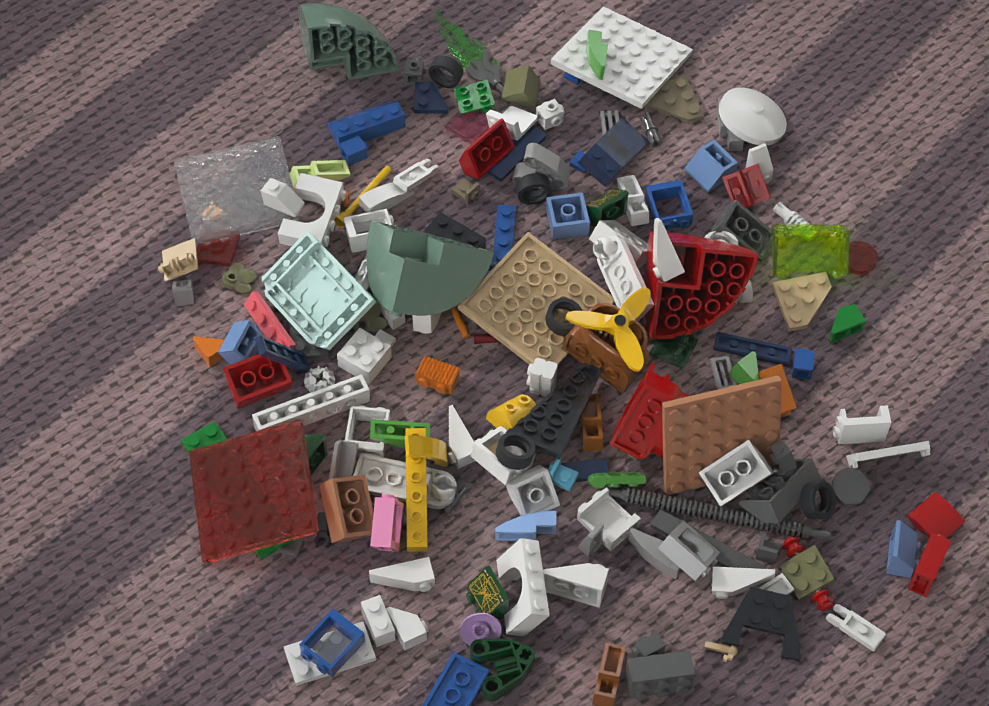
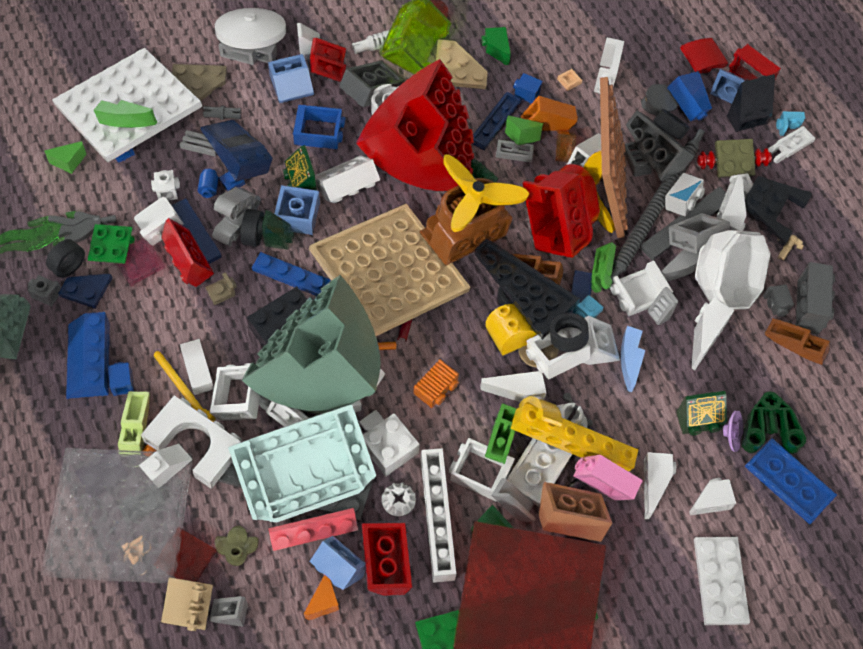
camera: 75 degrees left, 5 degrees up
dark blue tile [255,336,310,373] -> none
blue window [299,609,365,677] -> none
white brick [361,595,396,647] -> none
white hinge [393,159,440,192] -> none
white arch [496,538,550,636] -> none
olive slope [501,65,540,109] -> none
white brick [527,358,558,397] -> none
black tyre [545,298,582,336] -> none
white plate [593,235,654,321] -> none
white slope [617,175,649,226] -> none
white slope [652,218,685,282] -> none
white slope [699,440,774,506] -> none
dark grey panel [755,532,780,564] -> none
dark grey brick [769,439,797,475] -> none
white brick [846,441,930,468] -> none
none -> bright green slope [44,141,87,174]
none -> blue brick [198,169,219,198]
none -> clear green slope [262,210,294,250]
none -> light nougat tile [557,69,582,91]
none -> white brick [665,173,705,217]
none -> blue slope [667,71,712,122]
none -> white rock [695,230,770,309]
none -> black slope [727,74,775,132]
none -> medium azure bracket [776,111,805,136]

